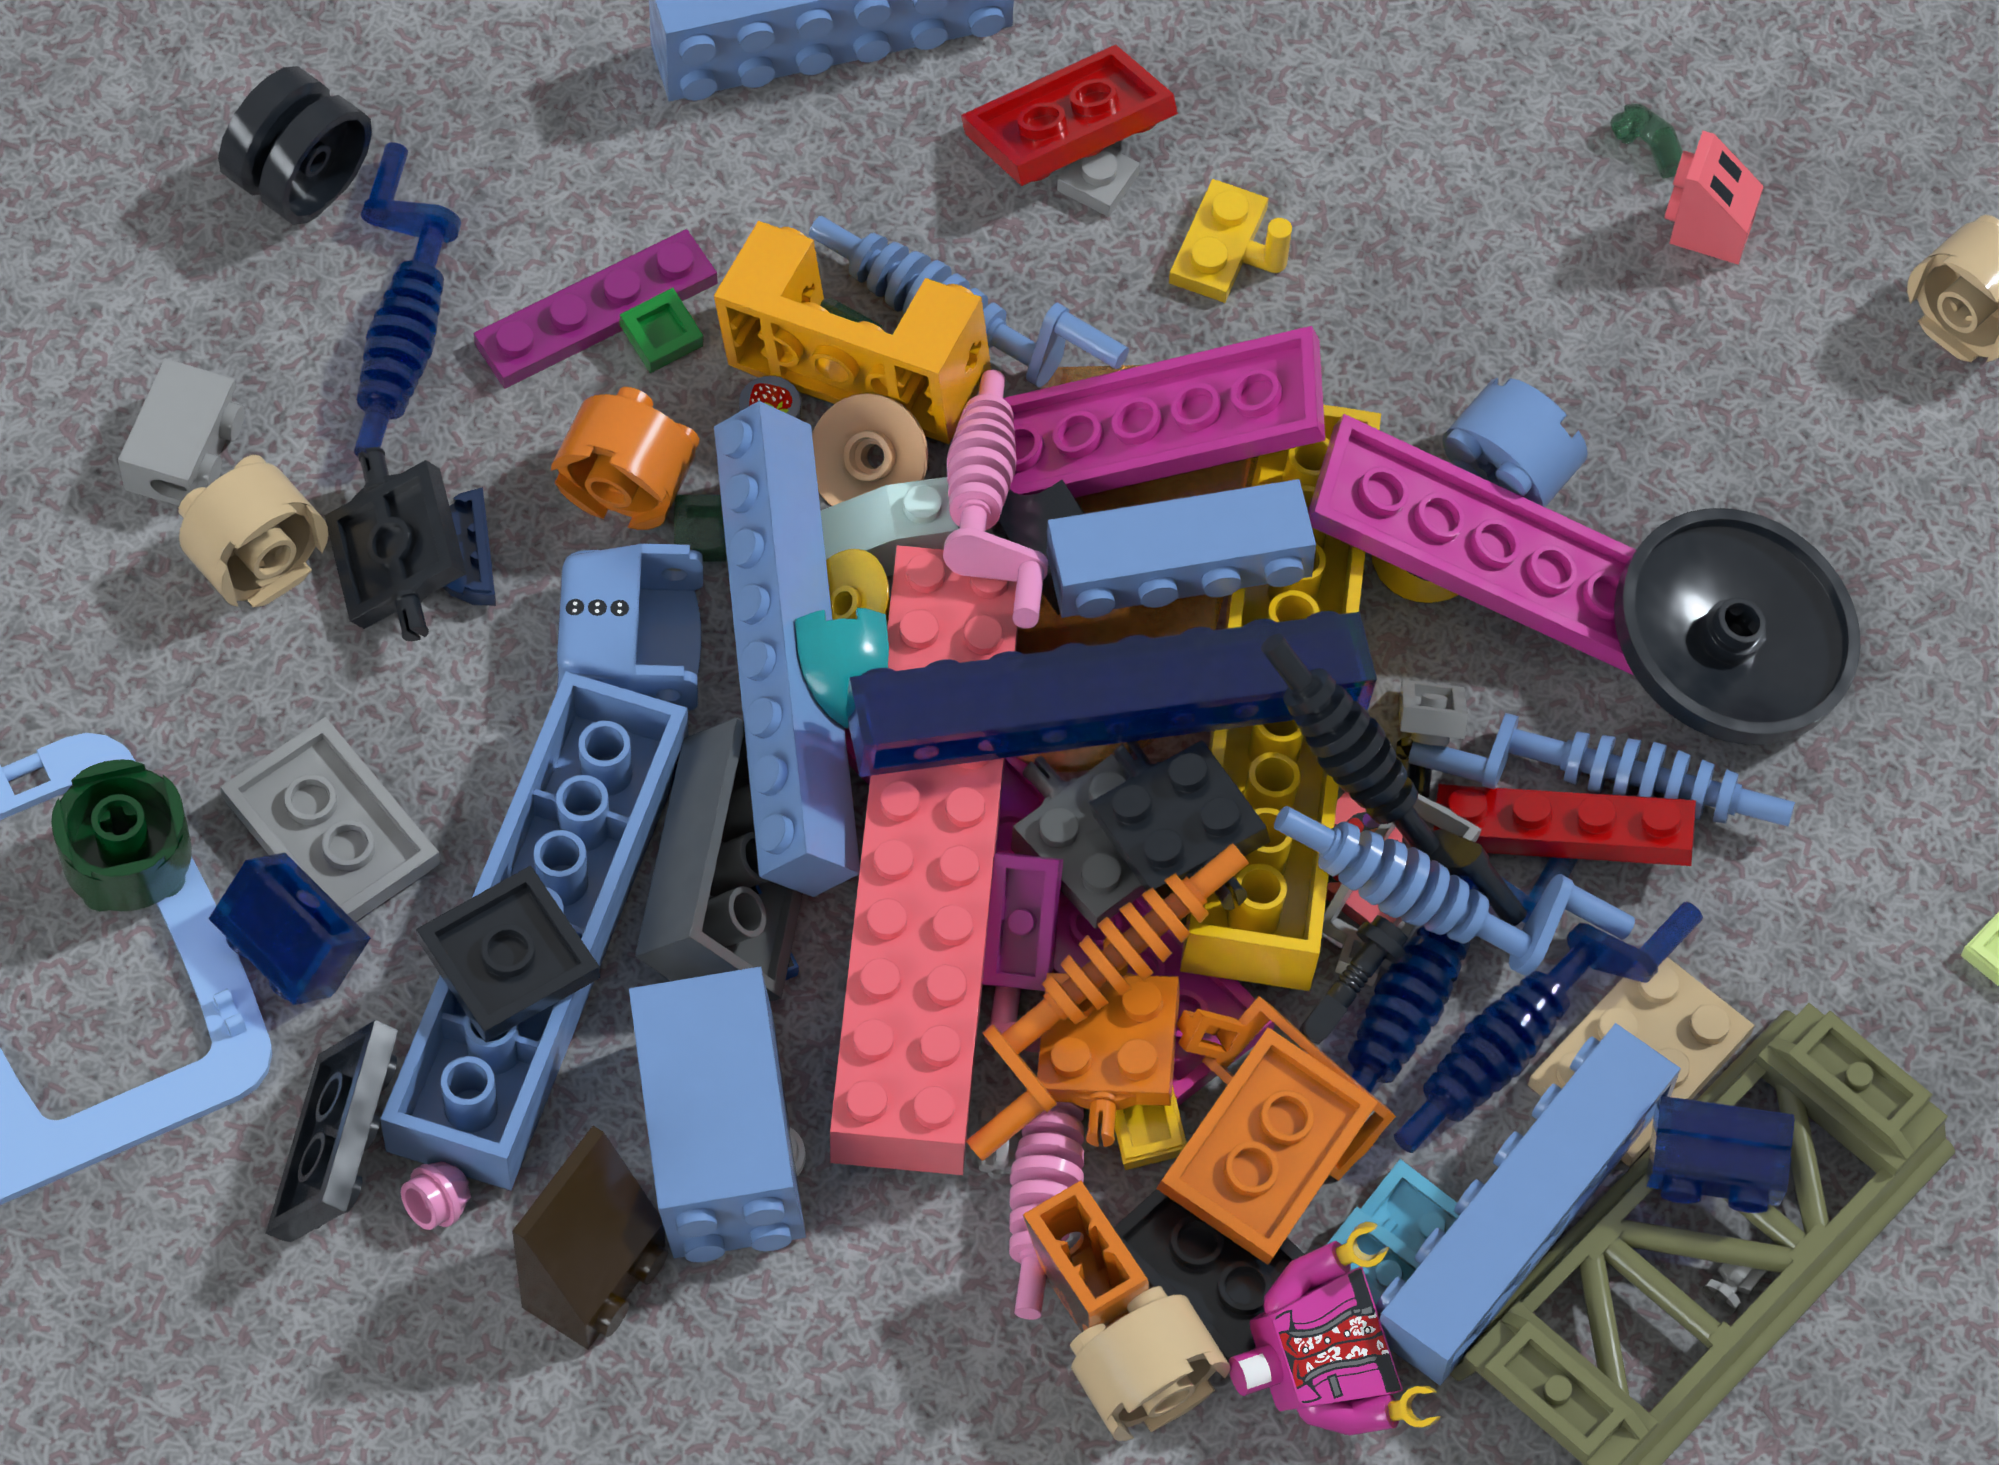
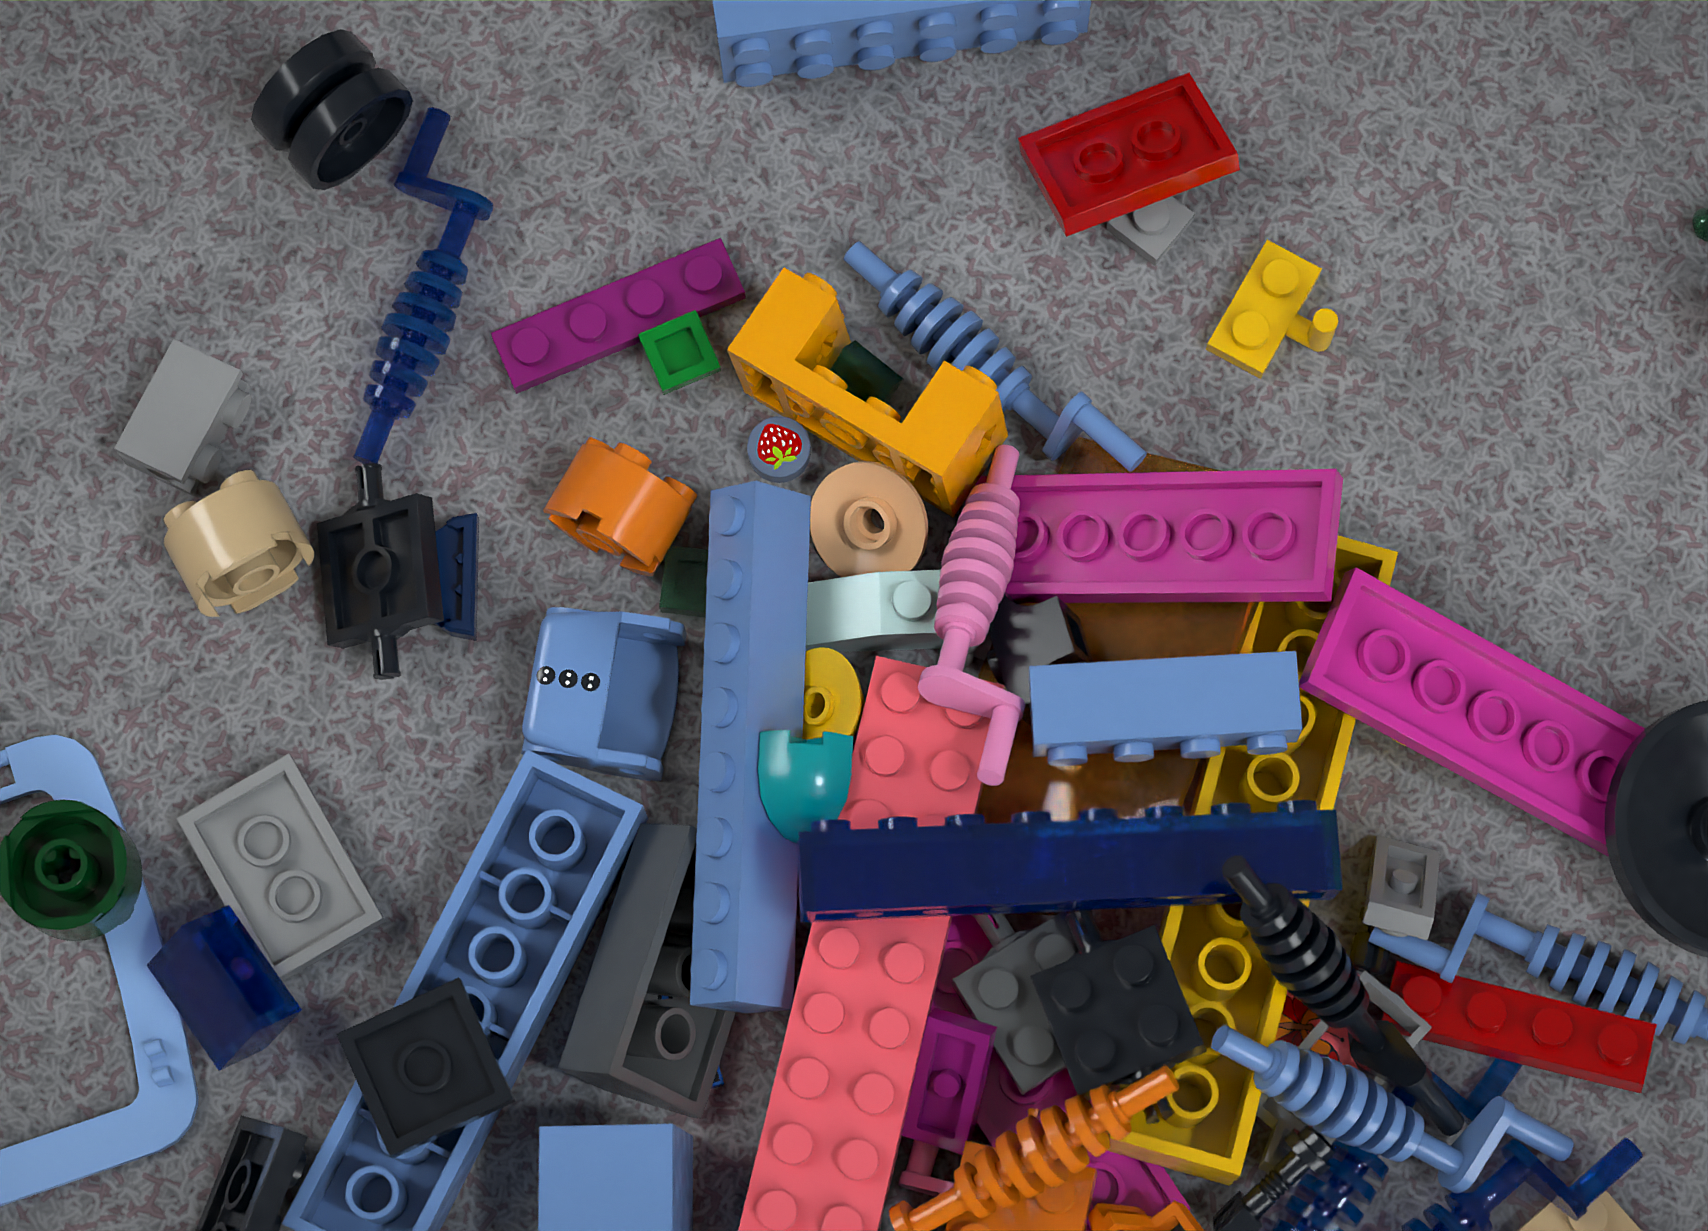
camera: 15 degrees right, 15 degrees up
medium blue brick [1443,378,1588,507] -> none

